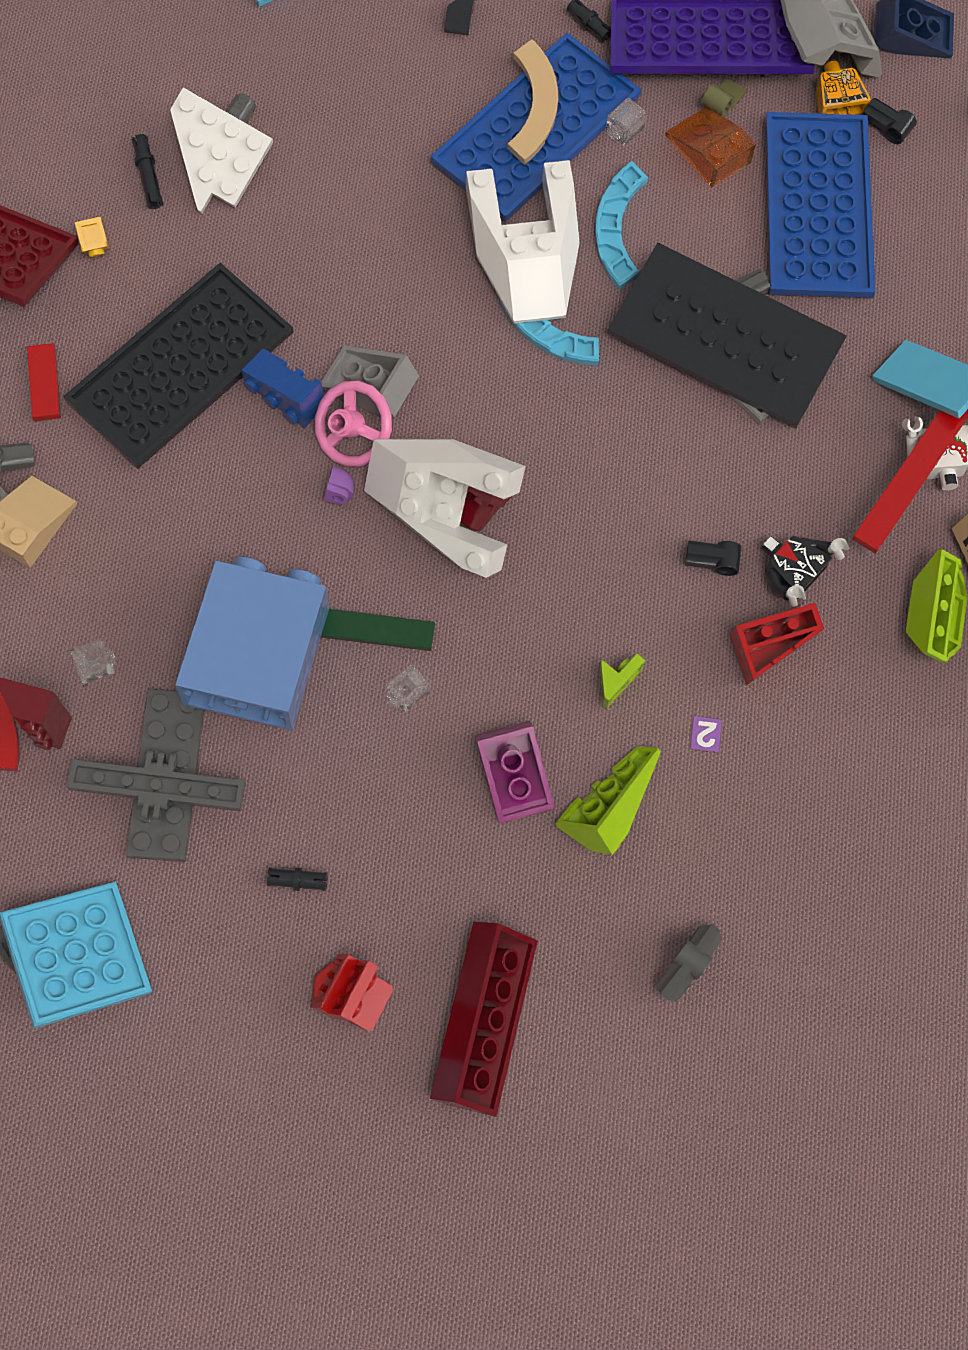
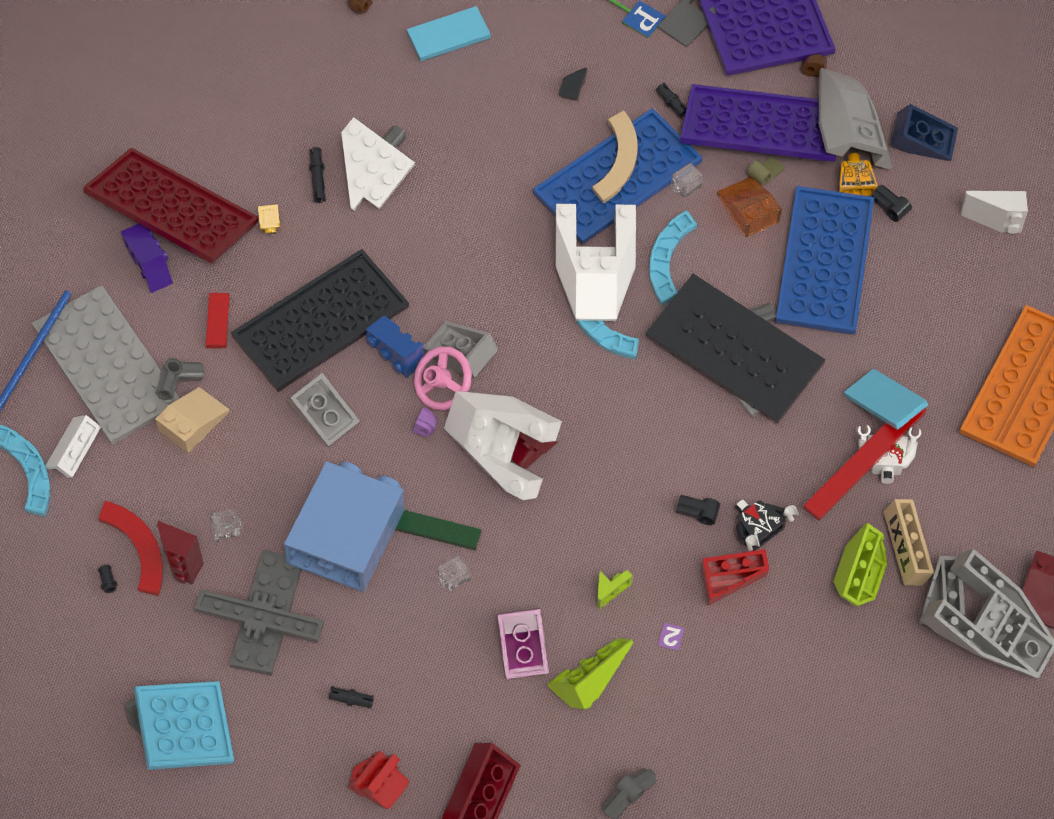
camera: 10 degrees right, 10 degrees down
none -> light grey slope [286,373,360,446]

